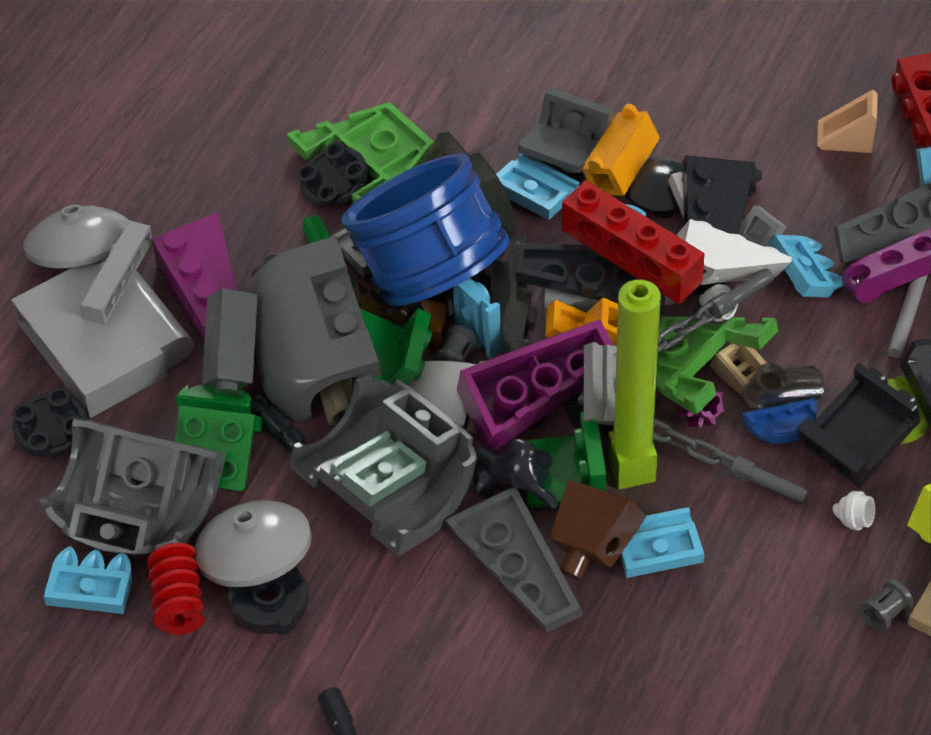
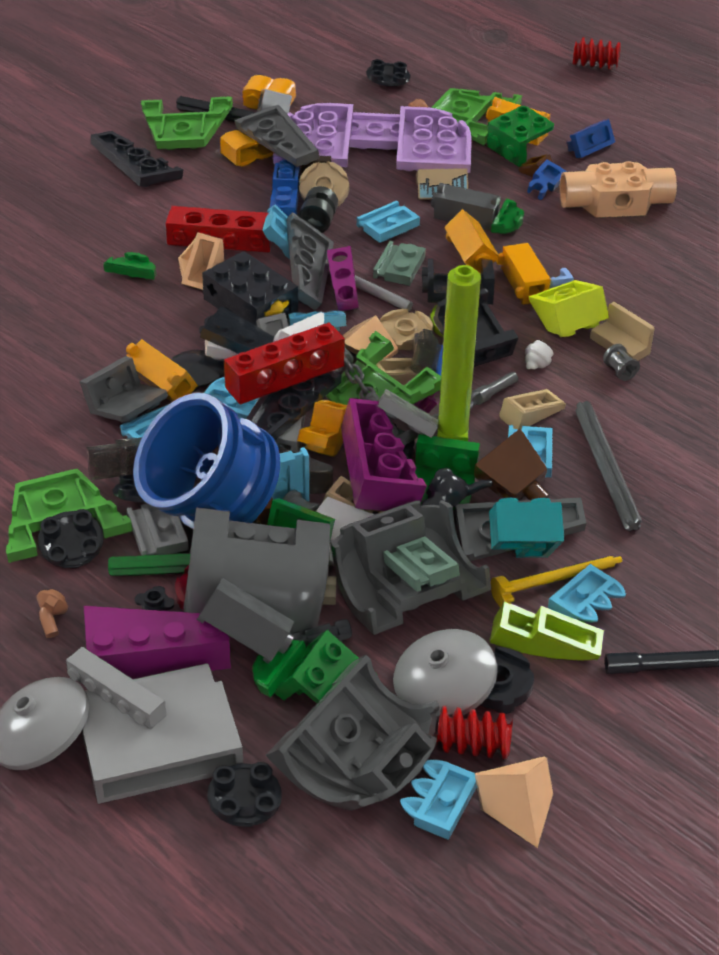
camera: 75 degrees left, 10 degrees down
none -> nougat plate [36,589,68,638]
none -> green plate [103,252,156,280]
none -> black piece [202,251,299,327]
none -> light nougat slope [343,315,398,358]
none -> tan tile [380,309,433,350]
none -> light nougat slope [475,756,553,848]
none -> teal brick [489,498,564,558]
none -> lime slope [489,602,604,660]
none -> yellow piece [491,556,623,608]
none -> tan slope [500,389,566,429]
none -> medium azure plate [548,564,626,623]
none -> dark grey axle [575,401,642,531]

